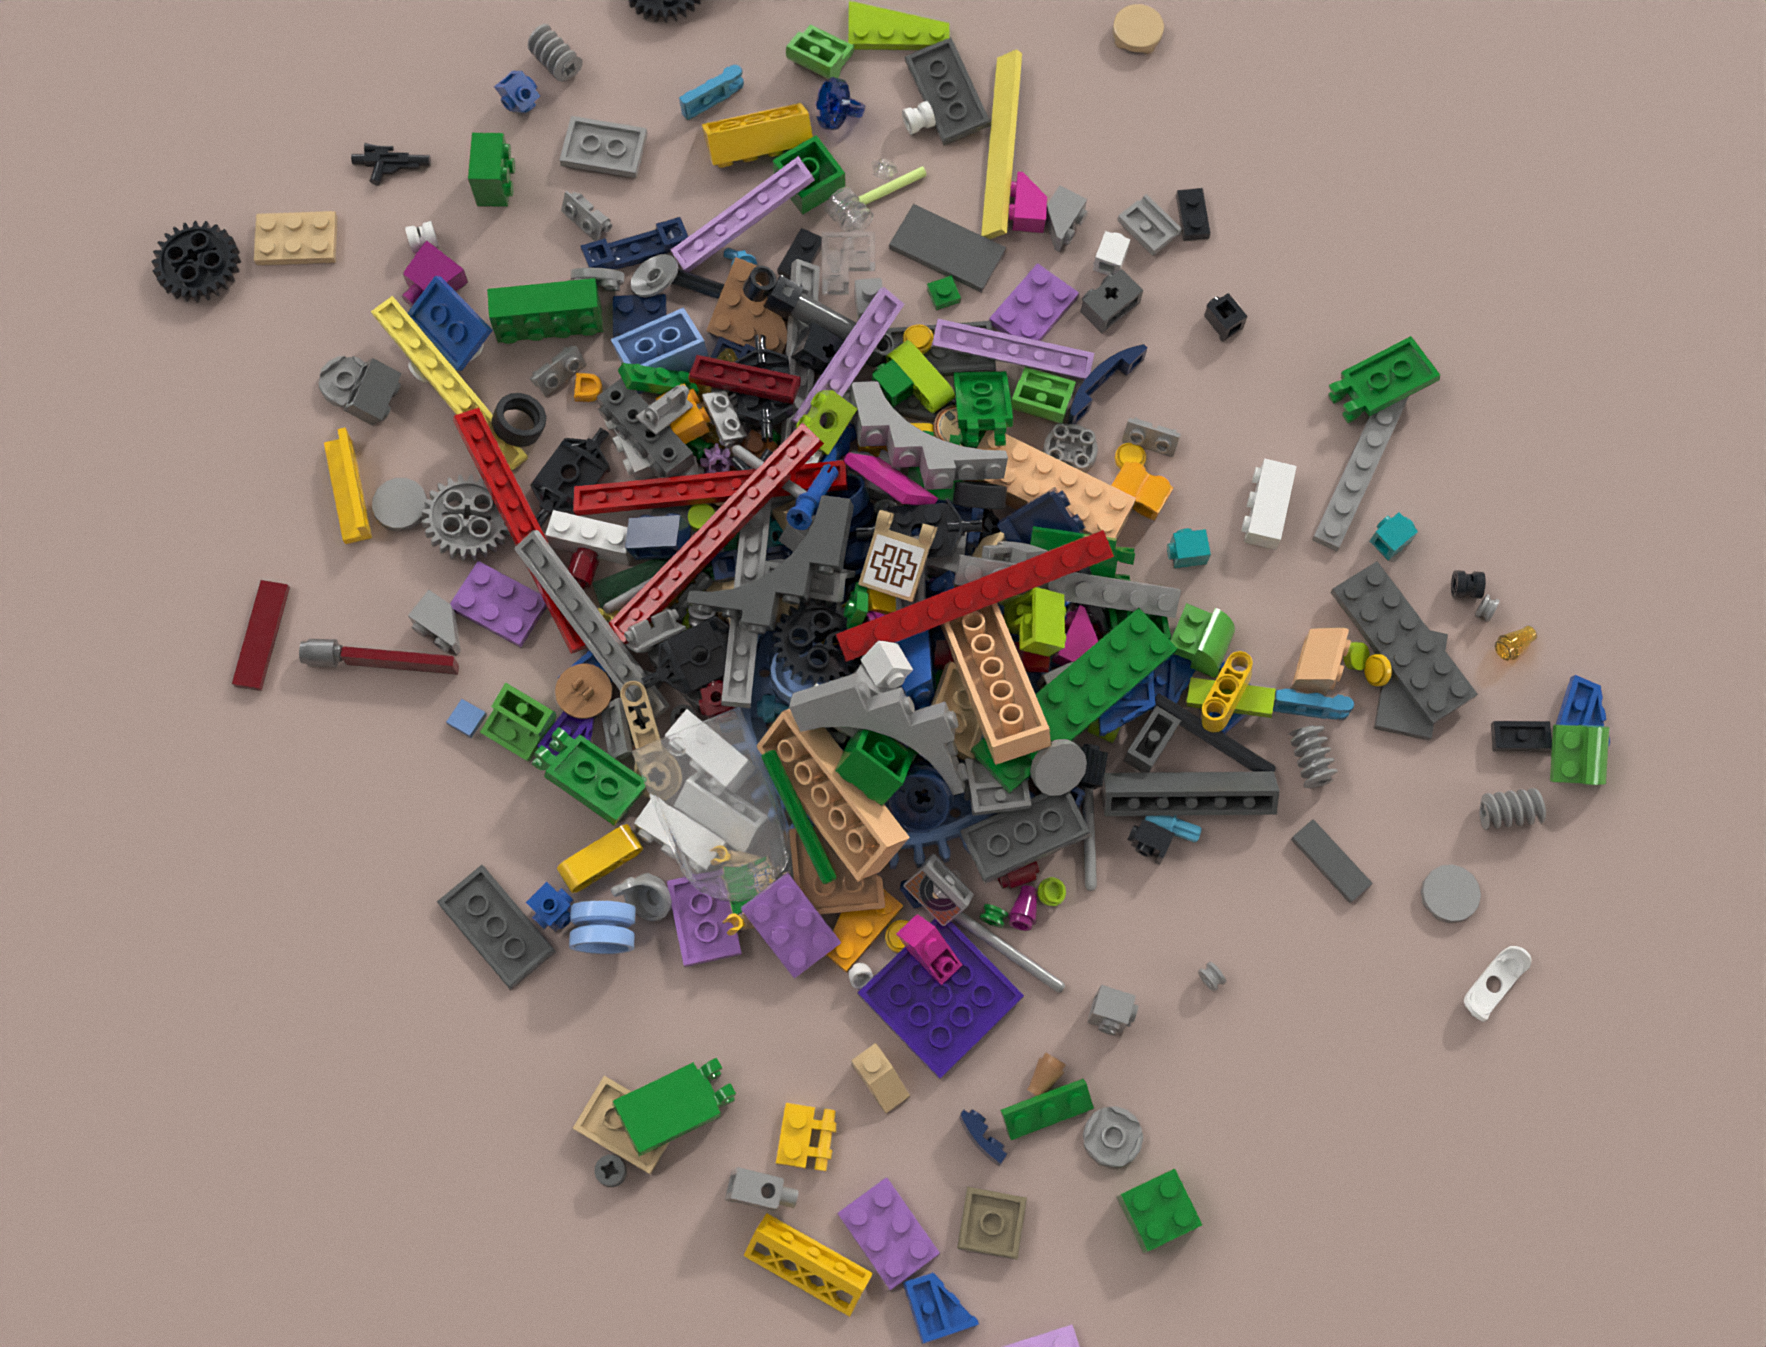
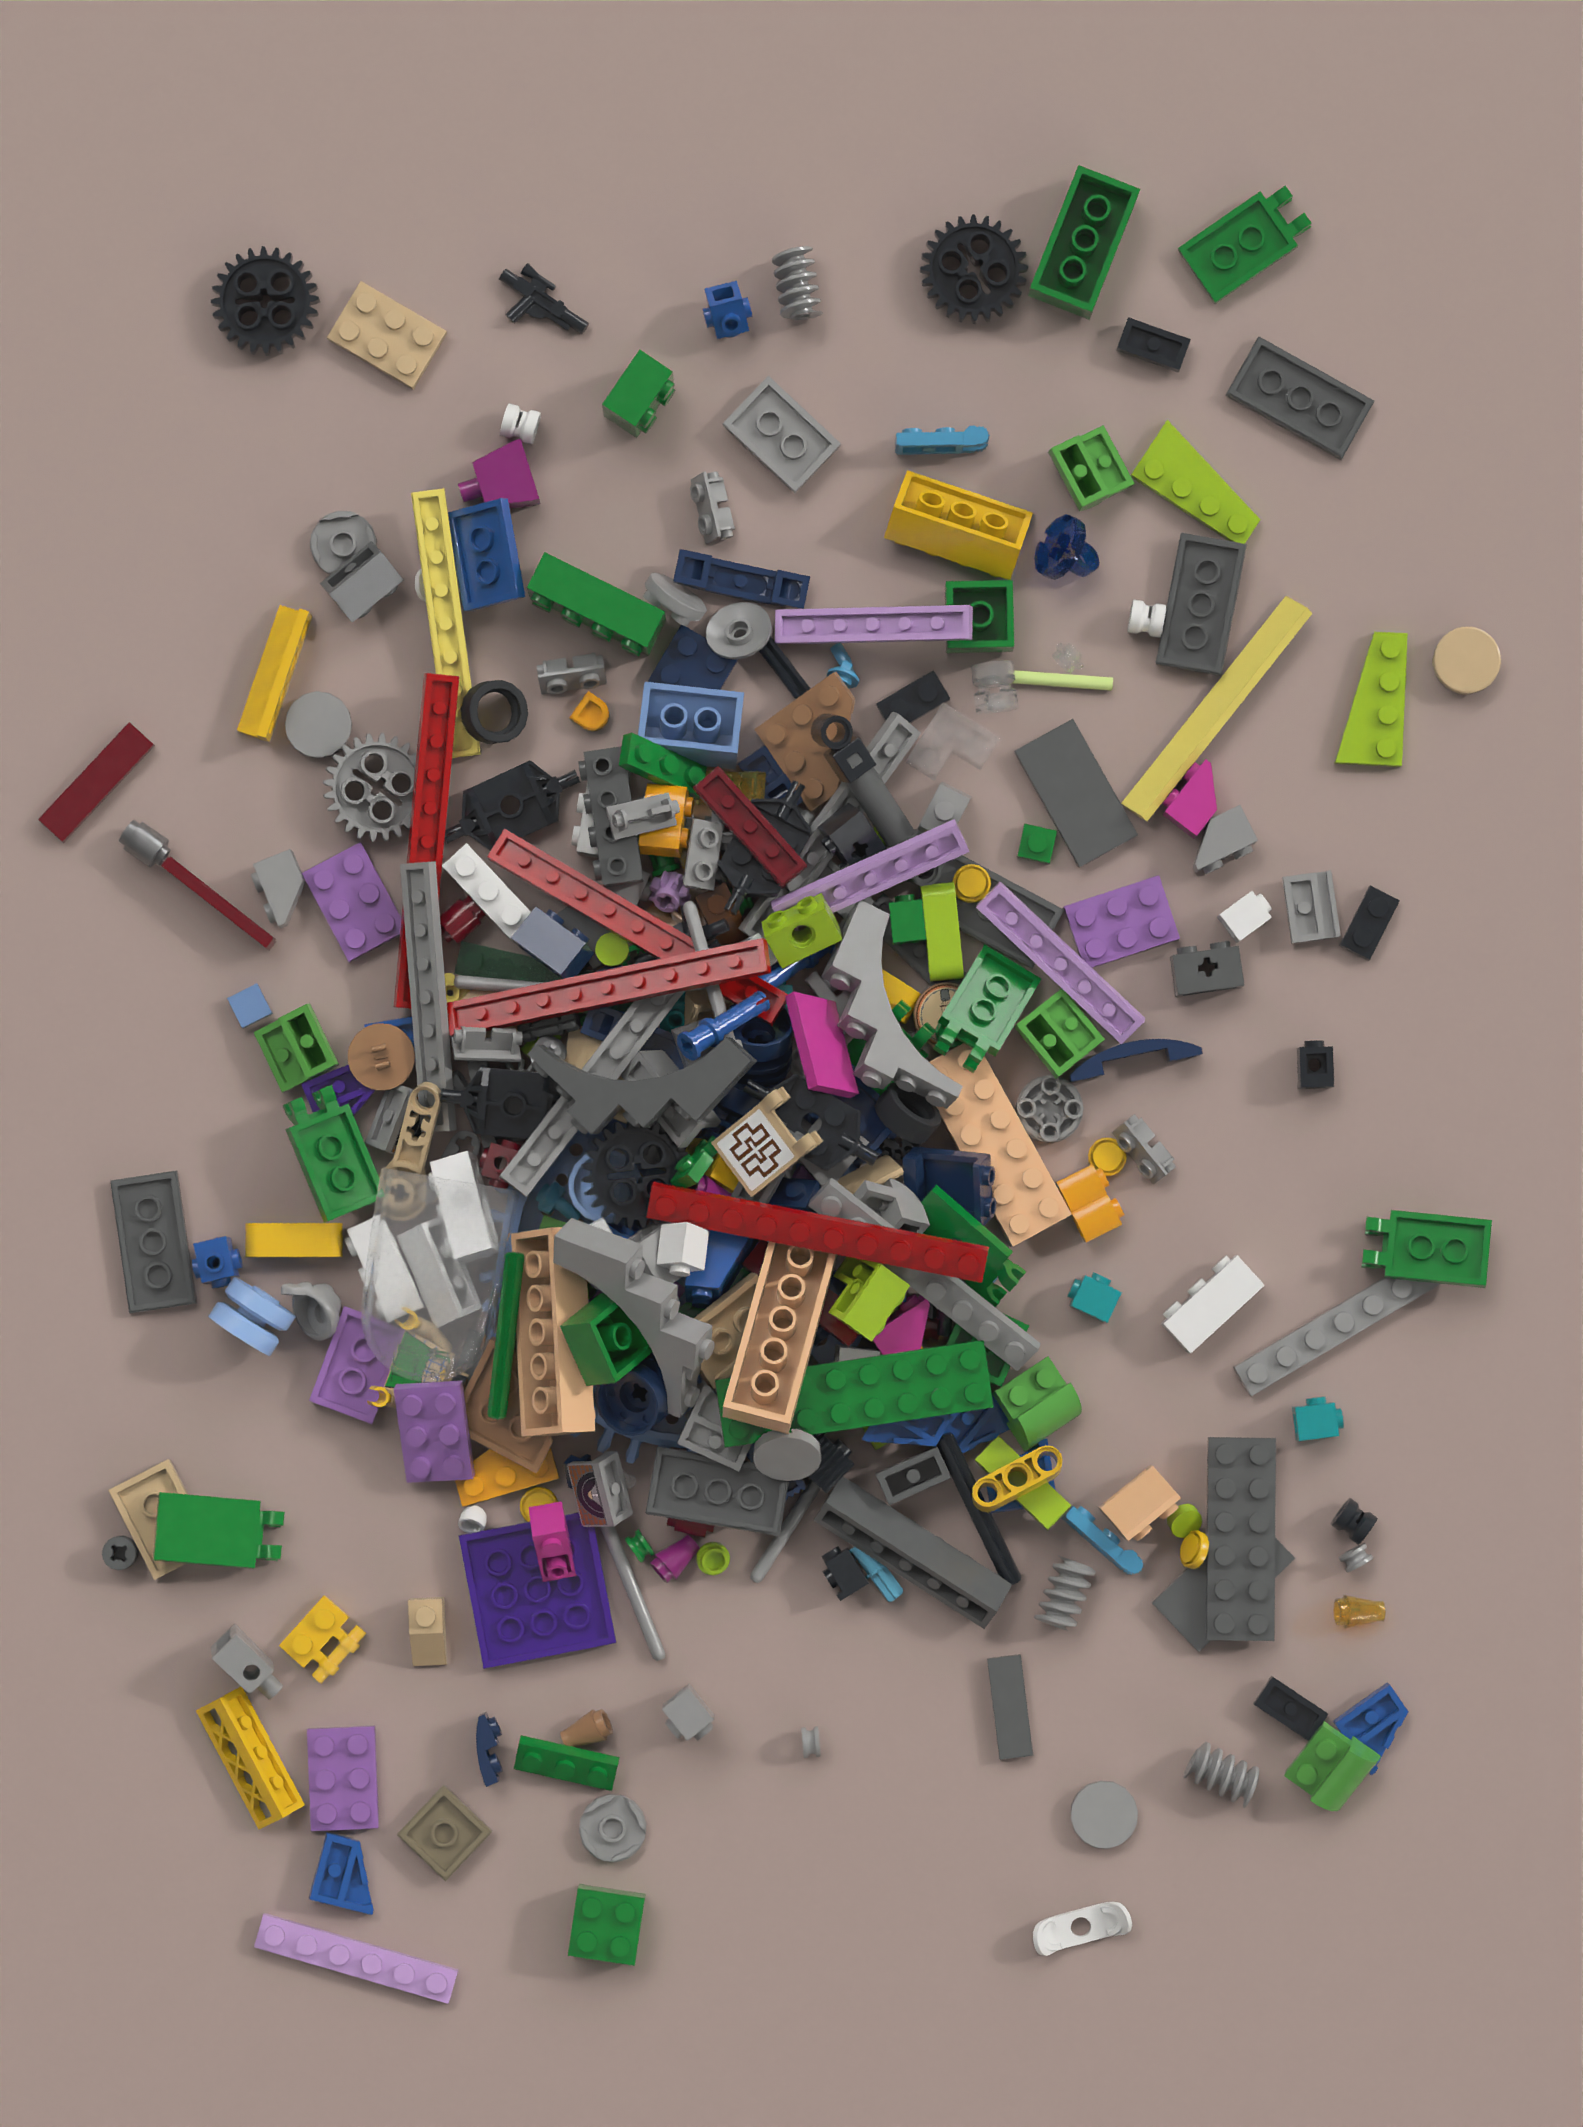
camera: 30 degrees right, 15 degrees up
none -> lime wing [1334,631,1408,767]

